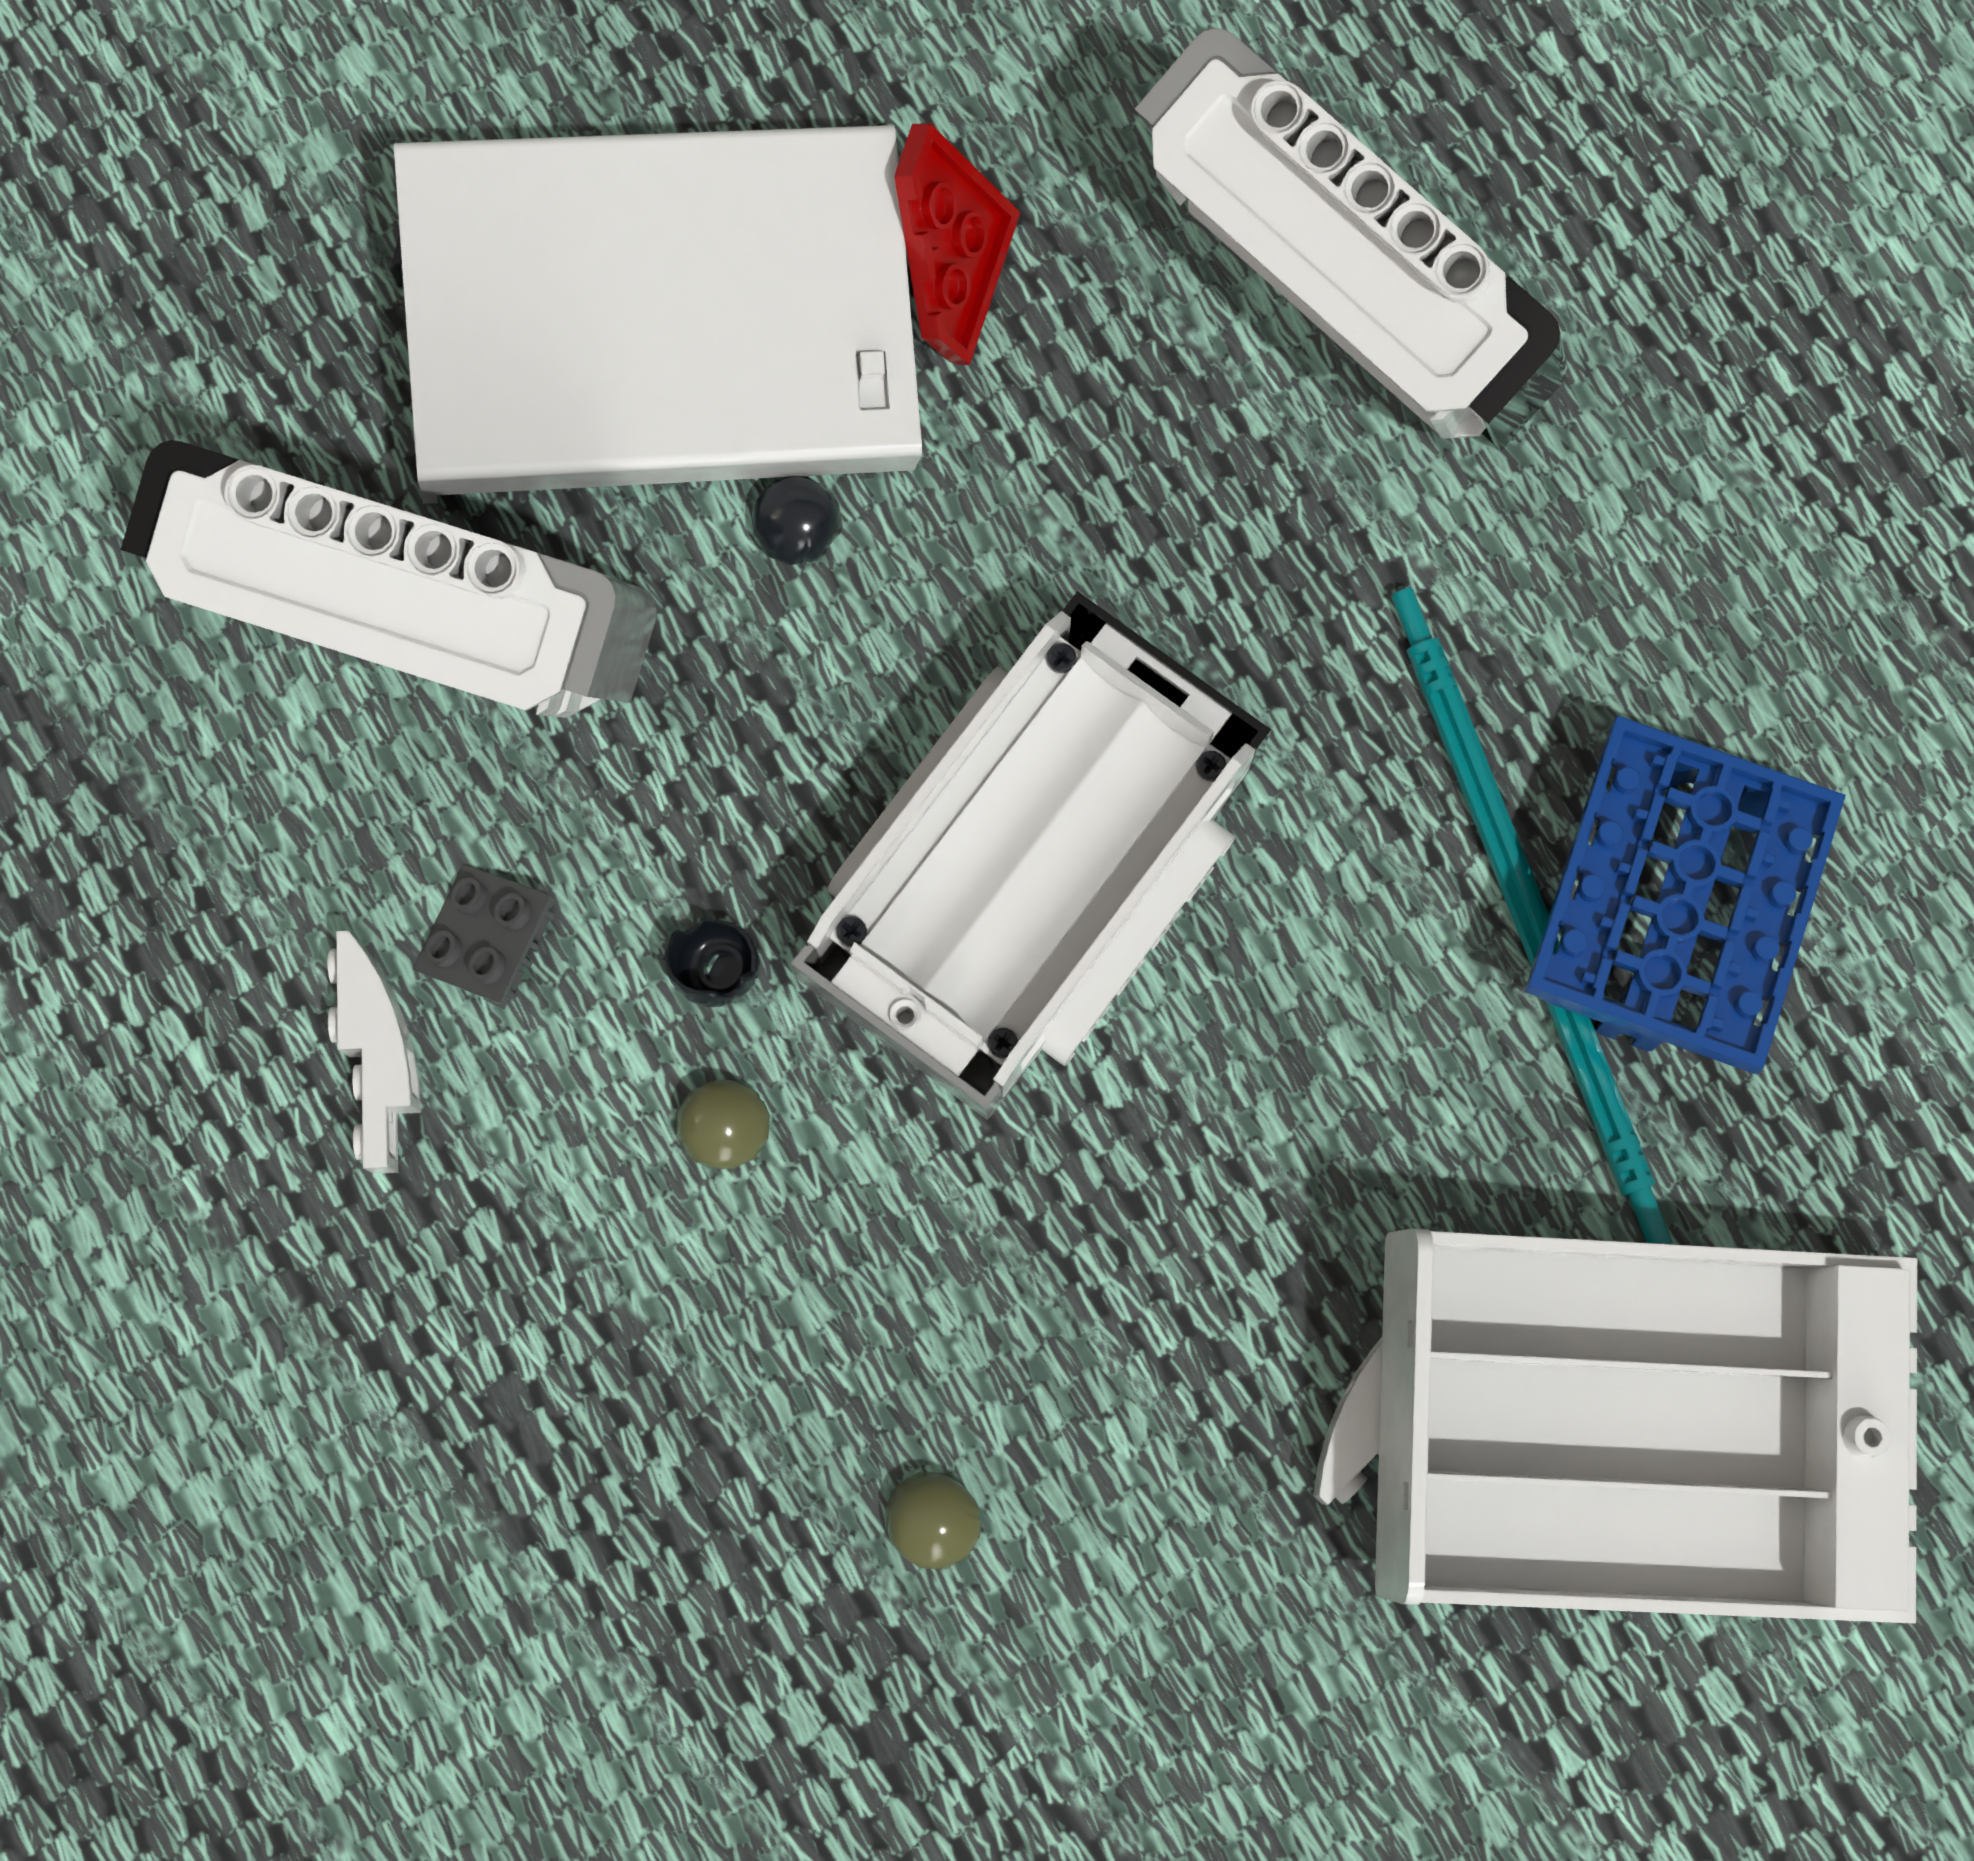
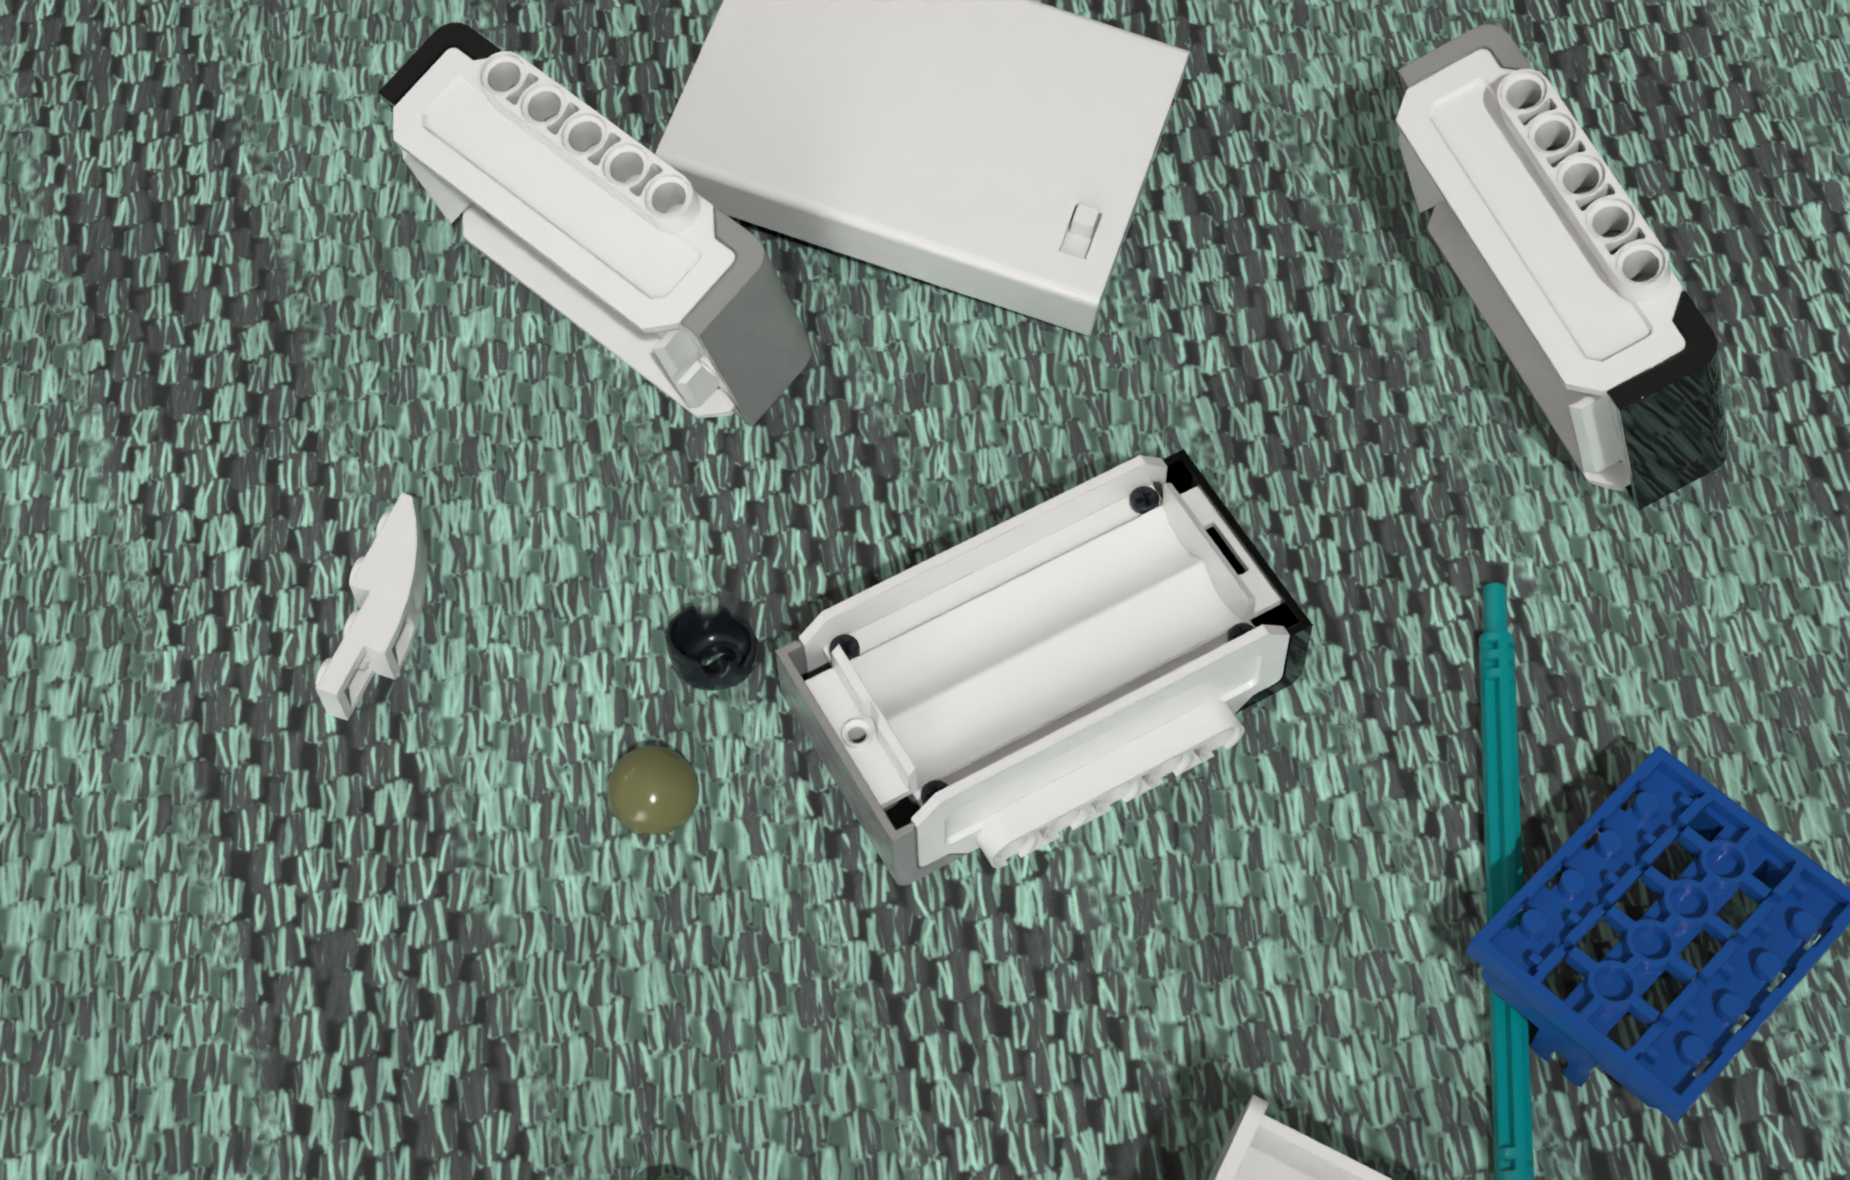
camera: 25 degrees right, 20 degrees down
dark grey hinge [413,864,555,1009] -> none
black hair [751,476,842,565] -> none
red plate [894,123,1021,365] -> none

